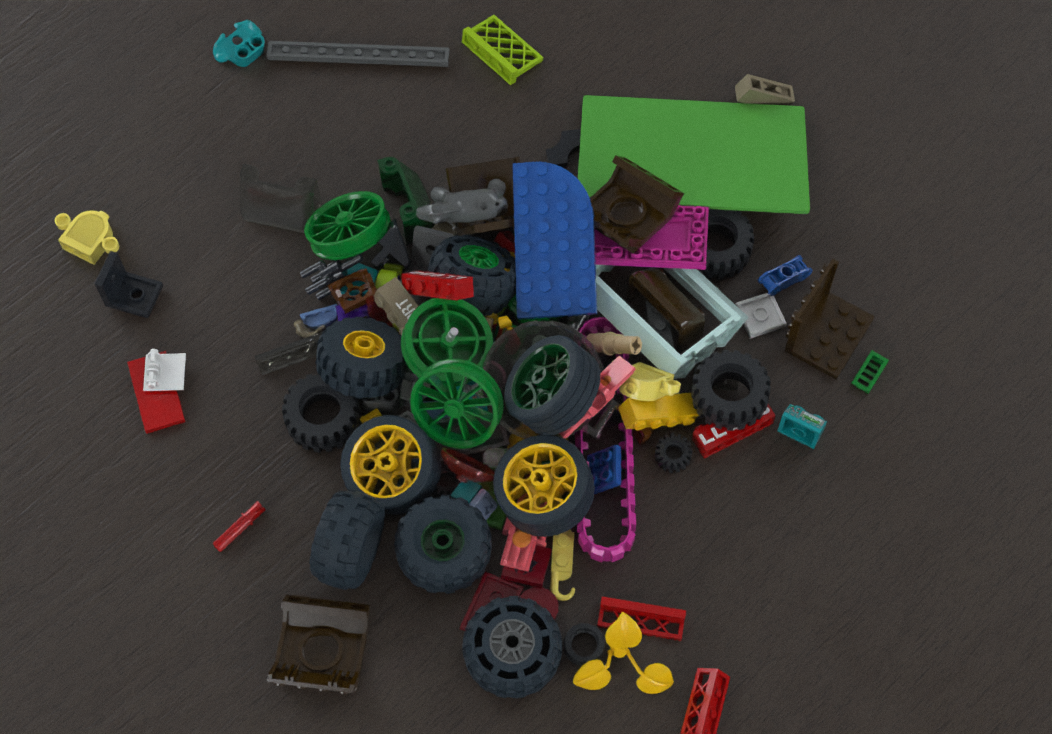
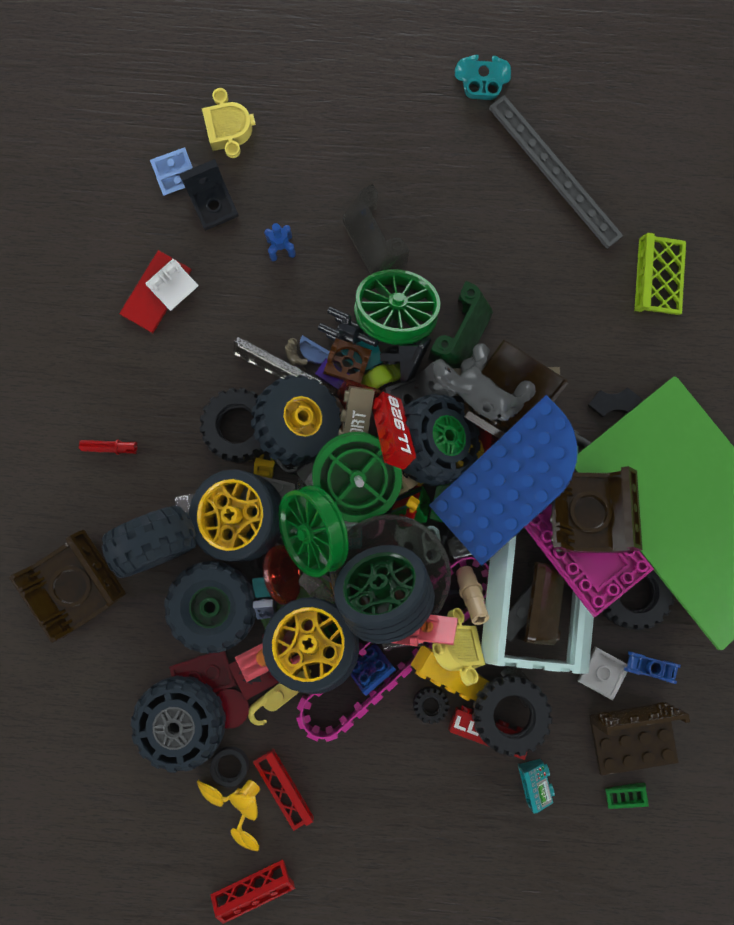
camera: 45 degrees right, 20 degrees up
none -> light blue slope [150,147,193,196]
none -> blue plant [264,223,296,261]

